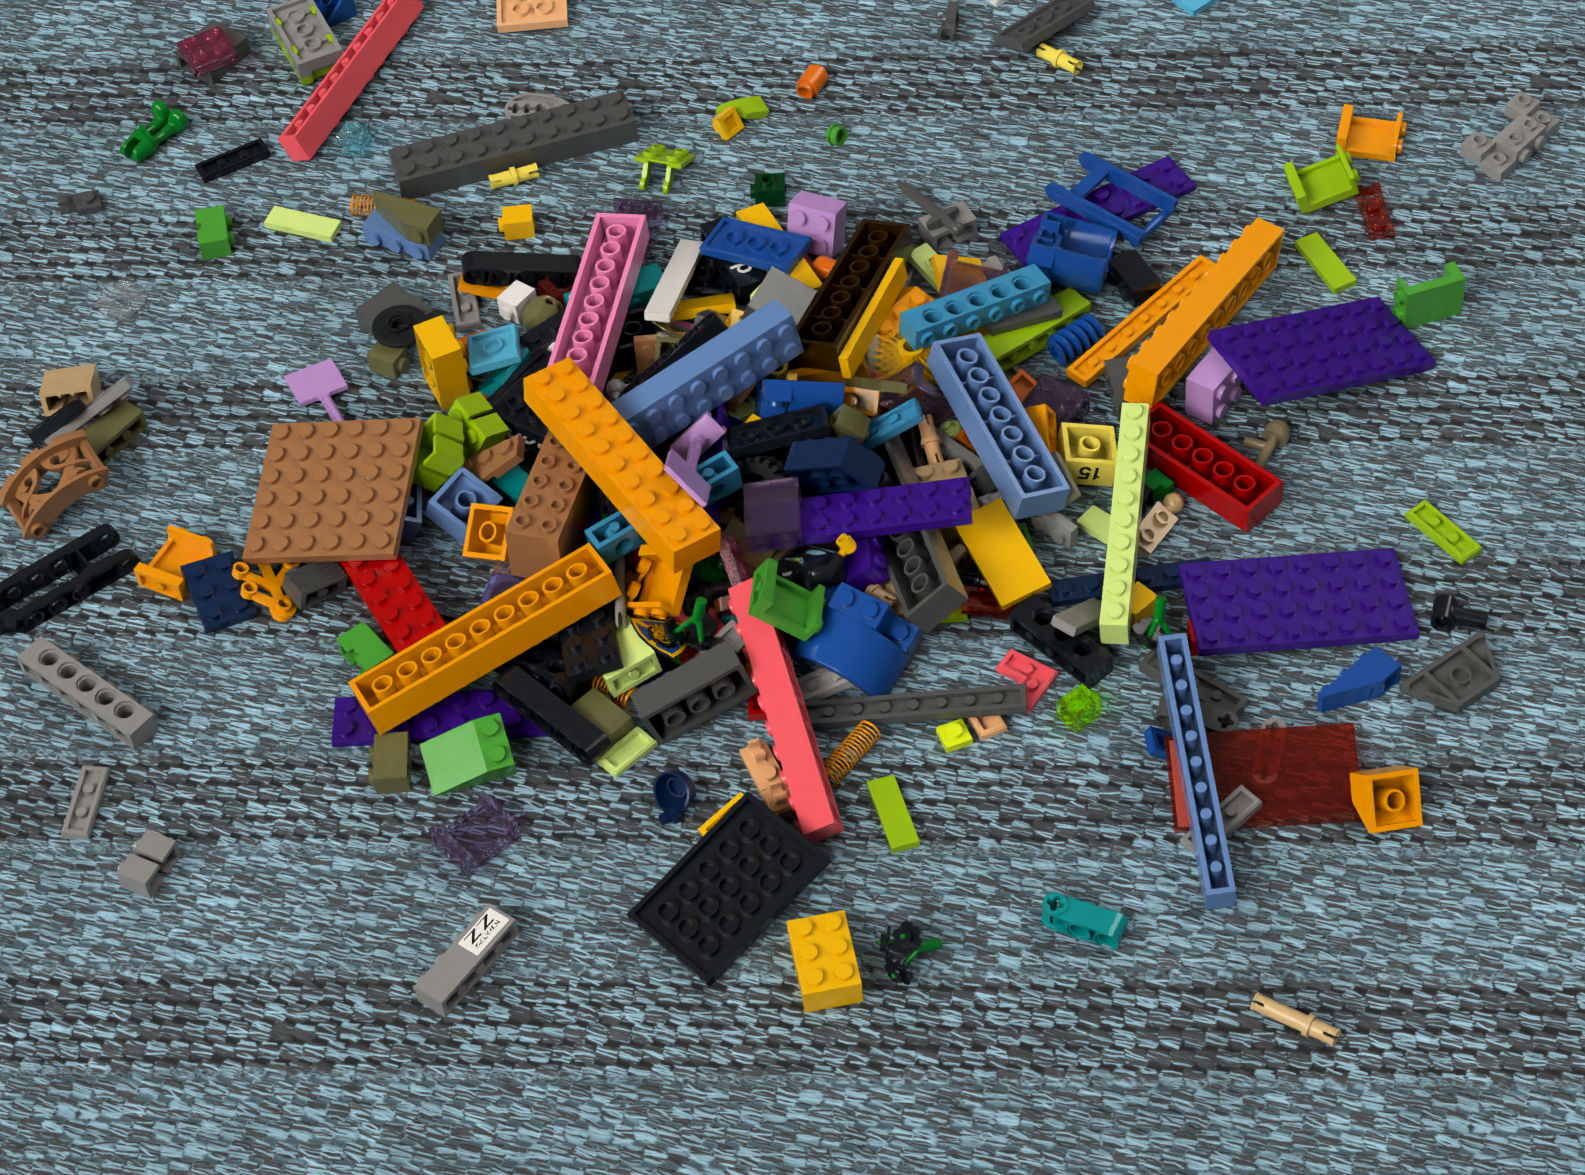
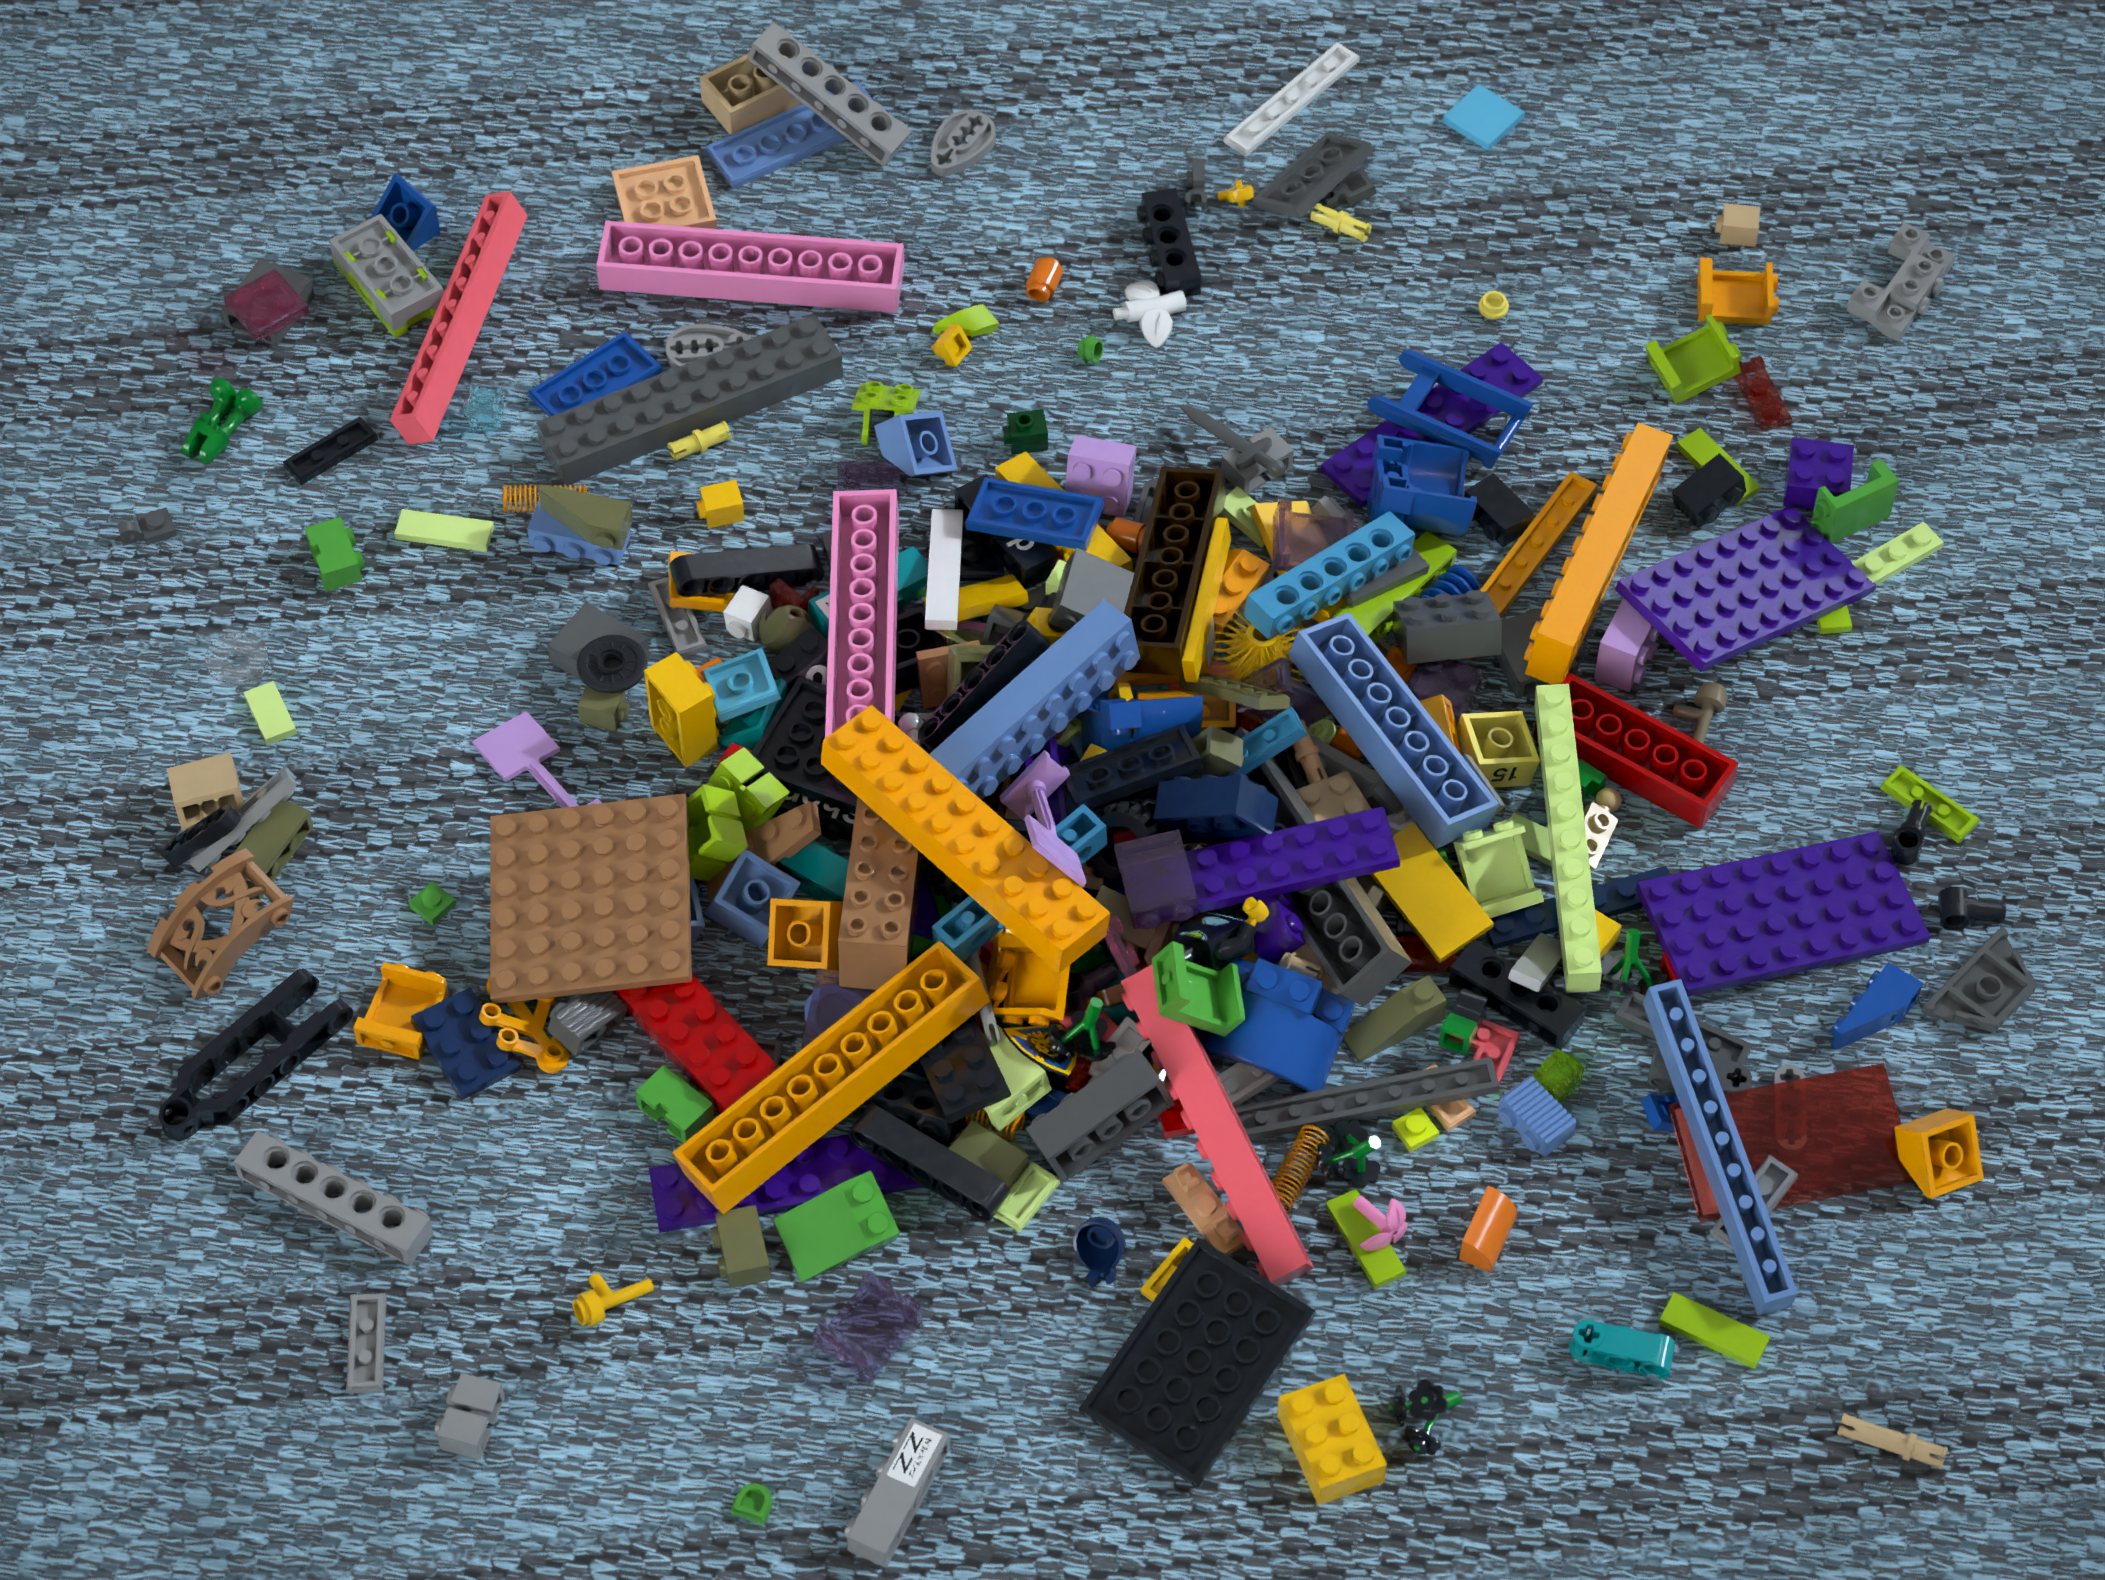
camera: 15 degrees left, 5 degrees up
none -> yellowish green tile [243,681,297,745]
none -> bright green plate [409,881,456,926]
none -> blue tile [528,331,663,417]
none -> yellow piece [572,1273,654,1327]
none -> bright pink brick [596,221,905,313]
none -> bright green tile [730,1483,772,1525]
none -> medium blue slope [874,411,958,477]
none -> white plant [1113,281,1187,348]
none -> black brick [1137,188,1202,297]
none -> yellow piece [1217,180,1254,207]
none -> black plant [1316,1119,1381,1188]
none -> dark grey plate [1322,167,1376,209]
none -> olive slope [1343,975,1447,1063]
none -> bright pink plant [1353,1196,1409,1251]
none -> dark grey brick [1393,590,1502,664]
none -> leg [1438,988,1489,1056]
none -> yellowish green panel [1453,820,1544,918]
none -> orange brick [1459,1186,1517,1272]
none -> light yellow plate [1478,291,1509,320]
none -> medium blue brick [1498,1075,1577,1157]
none -> lime tile [1658,1292,1771,1369]
none -> black brick [1672,453,1746,528]
none -> tan brick [1715,203,1760,247]
none -> dark purple brick [1783,437,1854,510]
none -> lime tile [1816,605,1852,634]
none -> yellowish green plate [1852,522,1944,586]
none -> black pin [1891,800,1933,865]

